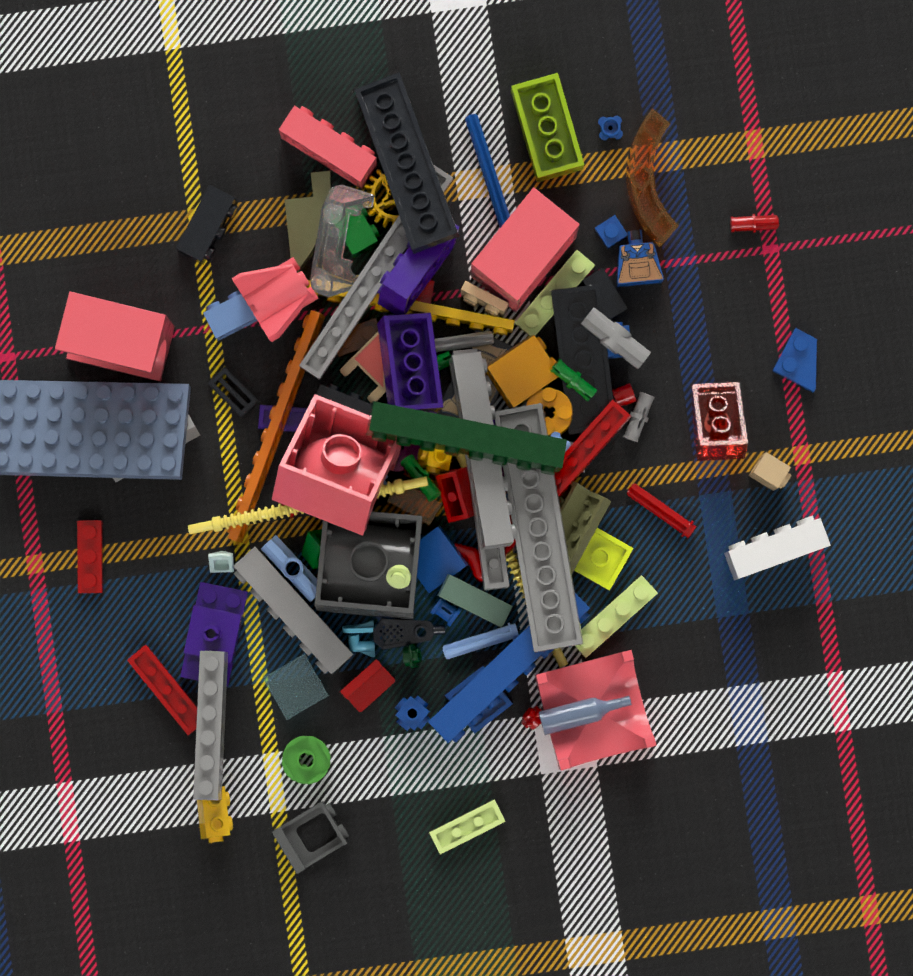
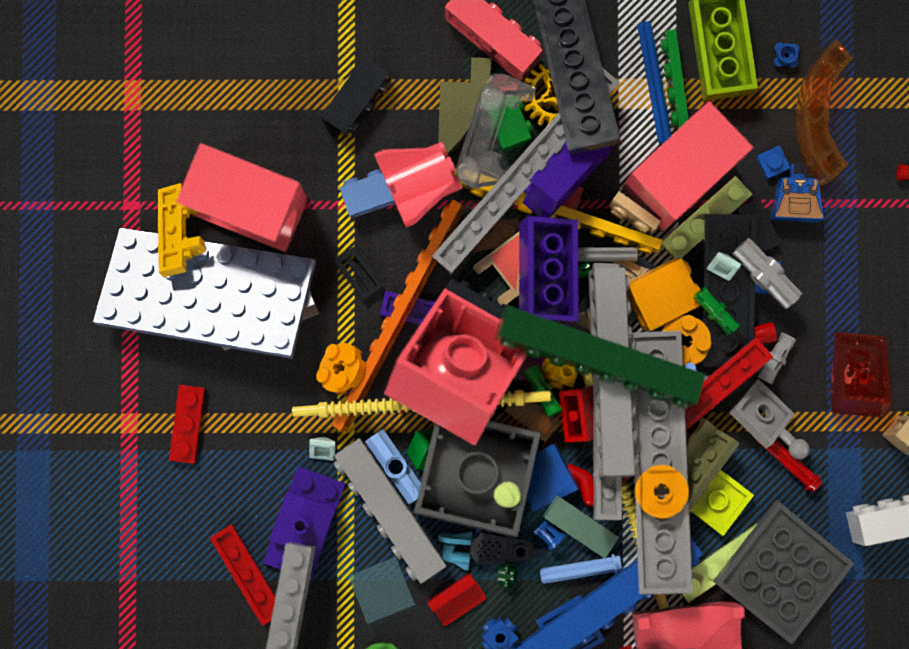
camera: 10 degrees right, 0 degrees up
none -> yellow hinge [158,183,206,278]
none -> light orange plate [316,343,365,395]
none -> light orange plate [635,465,689,518]
none -> green plate [660,29,689,131]
none -> light aqua slope [707,252,741,281]
none -> dark grey plate [713,500,854,644]
none -> light grey plate [729,379,809,459]

